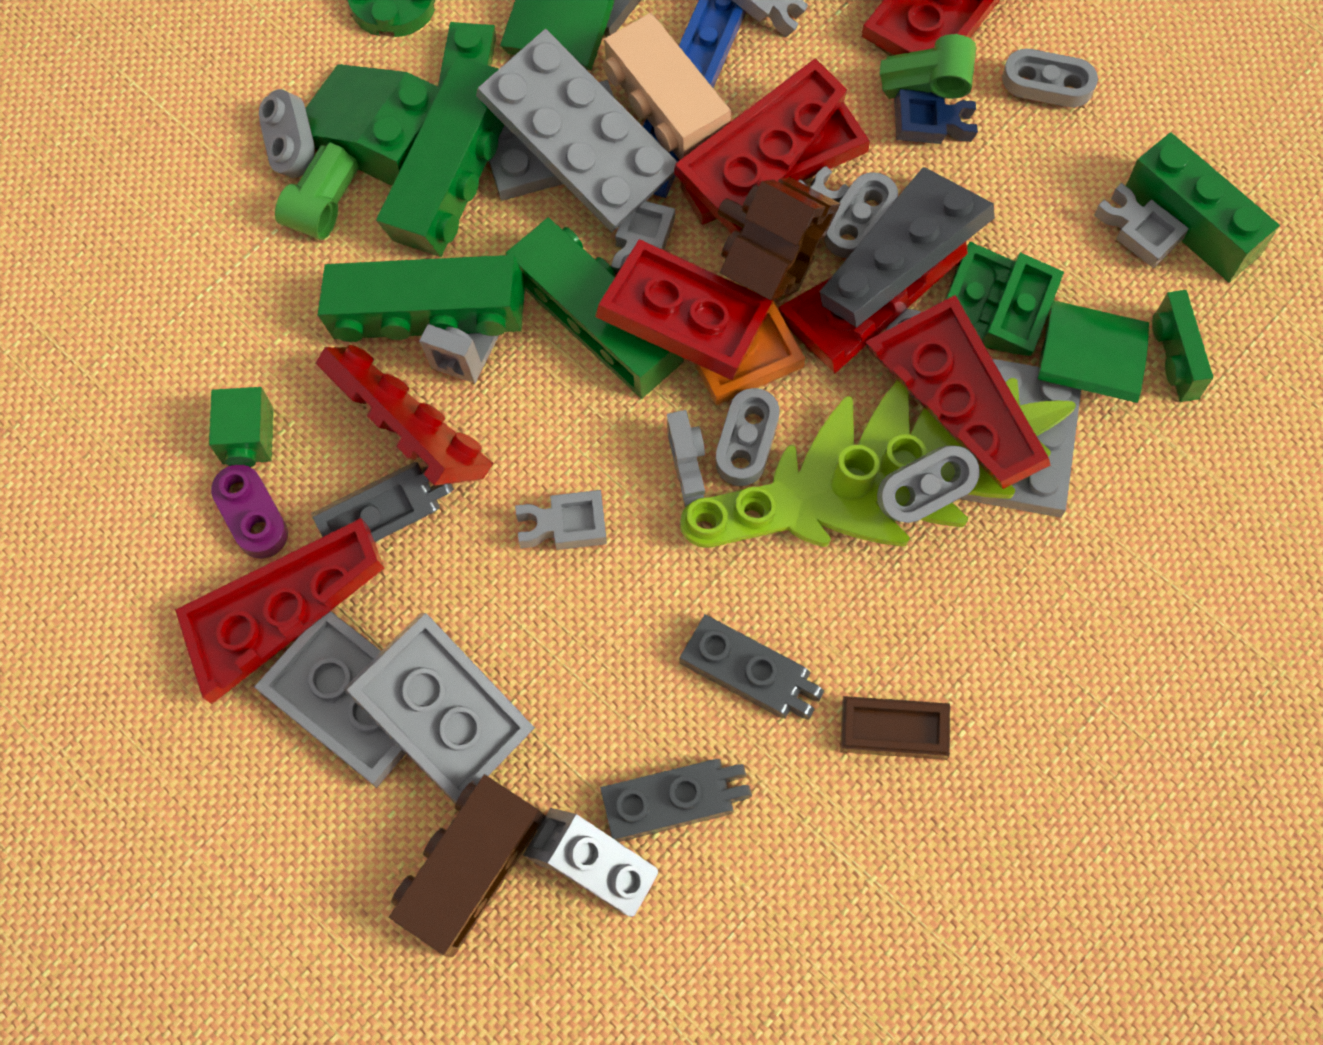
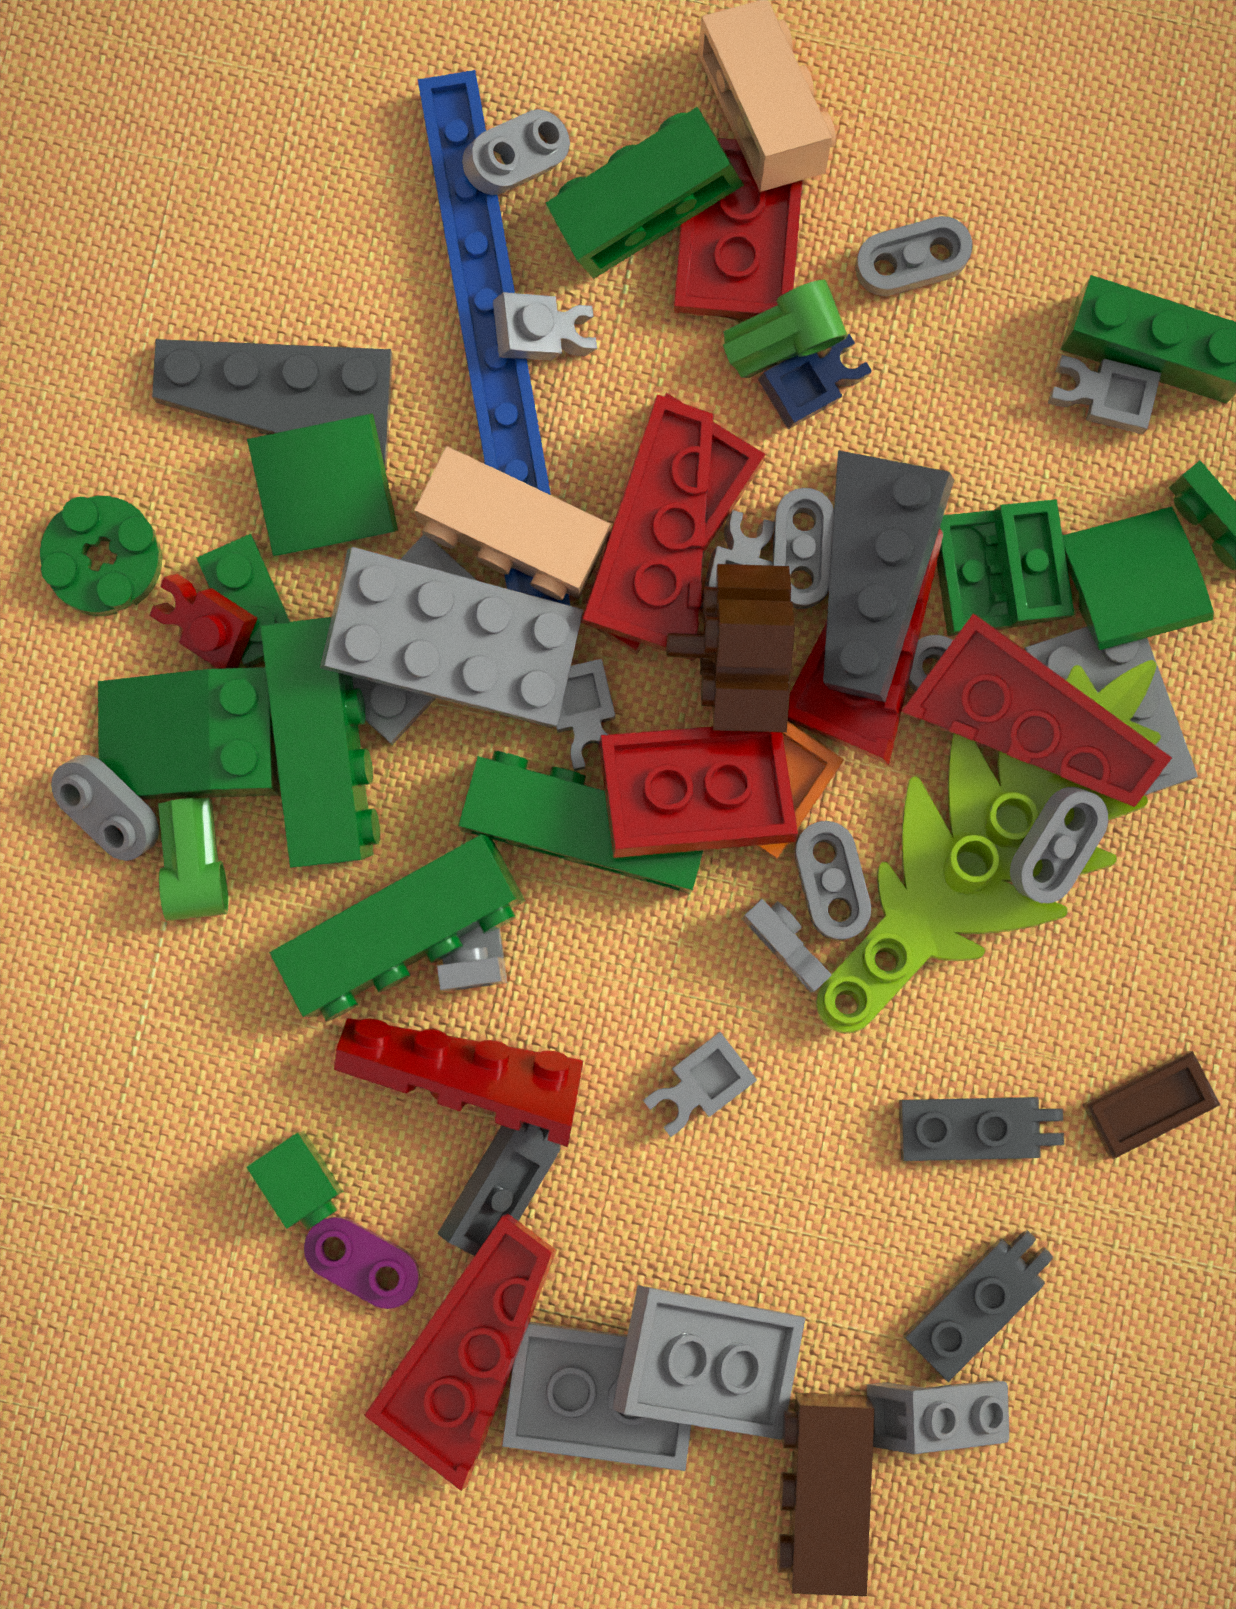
camera: 40 degrees left, 15 degrees up
none -> red plate [149,574,258,669]

